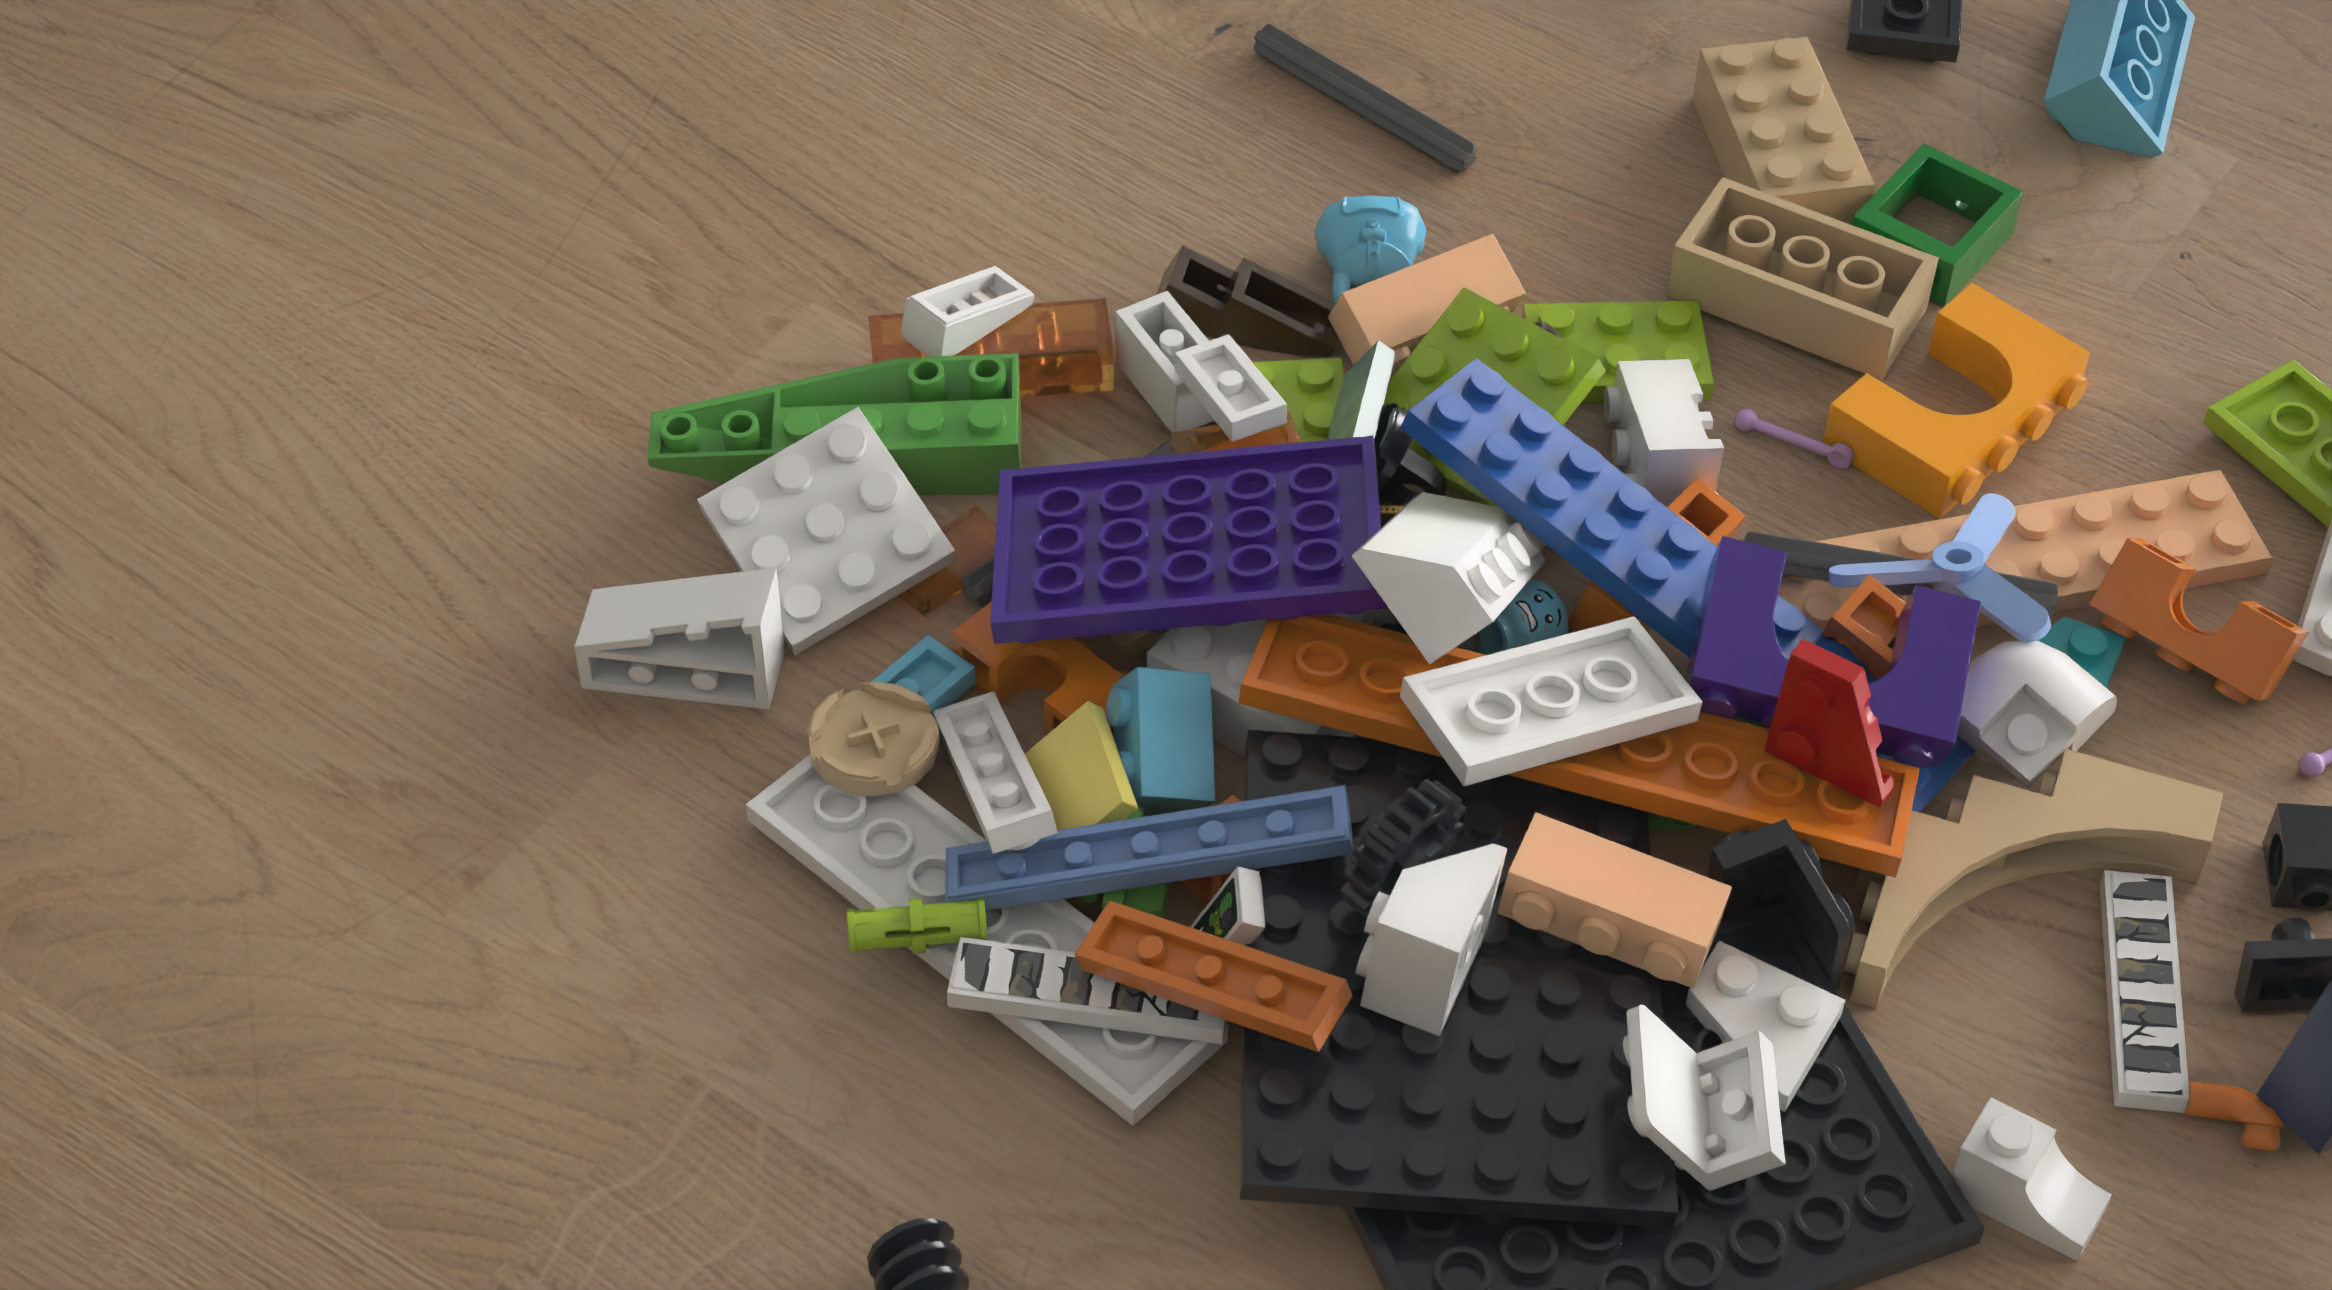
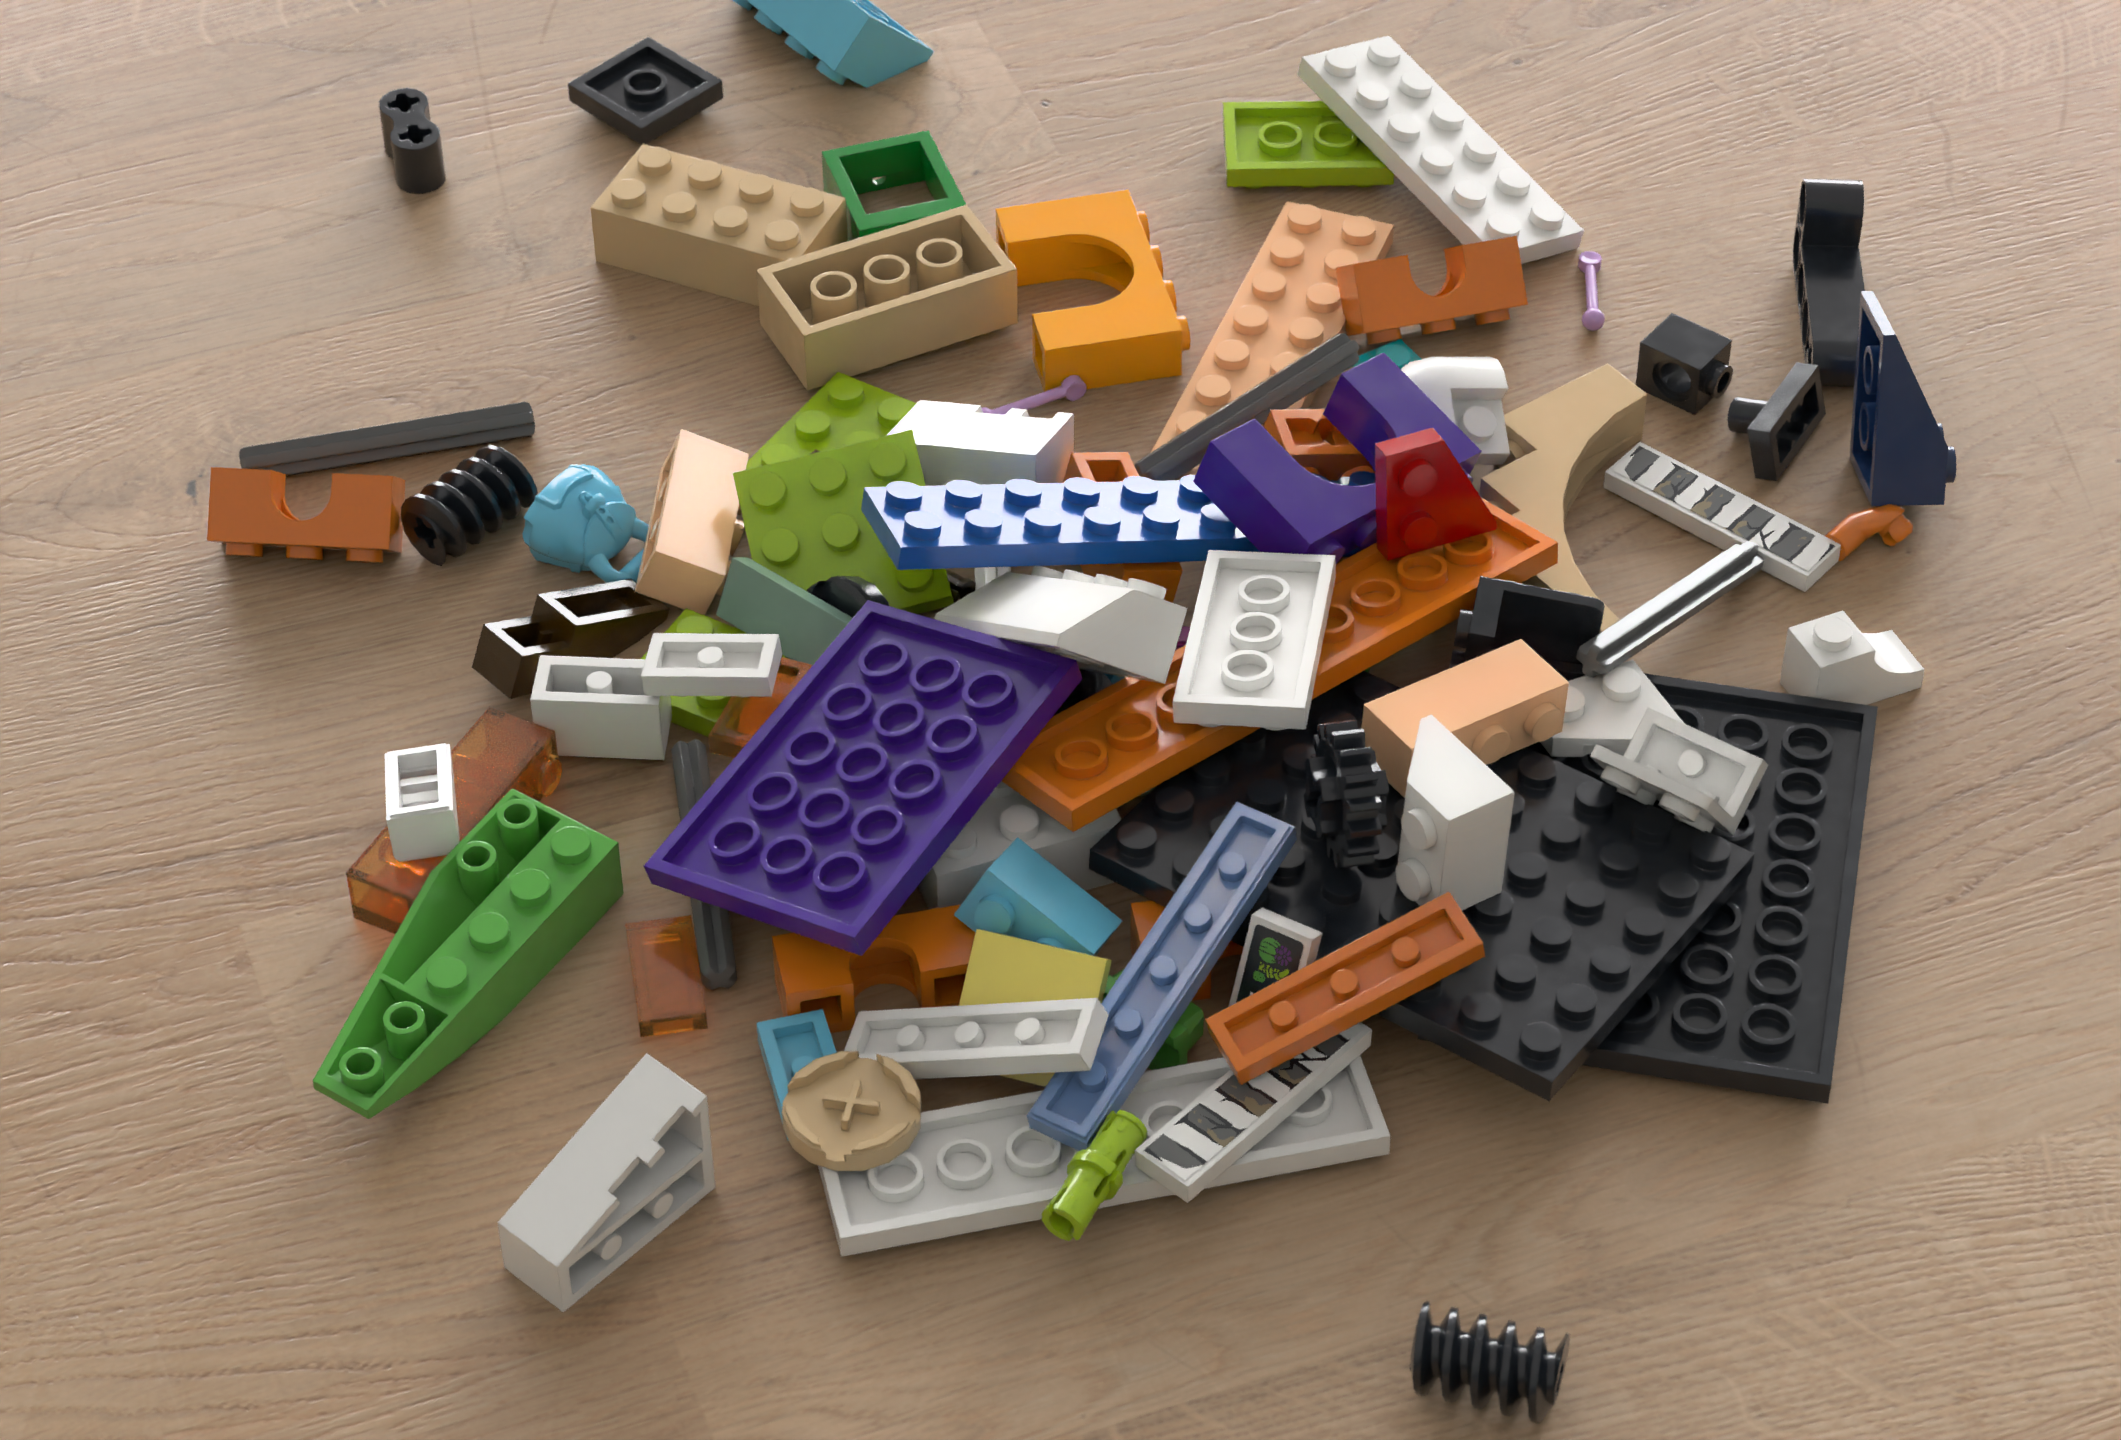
camera: 55 degrees left, 5 degrees down
white plate [697,407,957,655] -> none
light blue piece [1829,493,2051,642] -> none
none -> orange arch [207,467,406,563]
none -> black piece [401,445,538,566]
none -> dark grey axle [1576,541,1764,678]

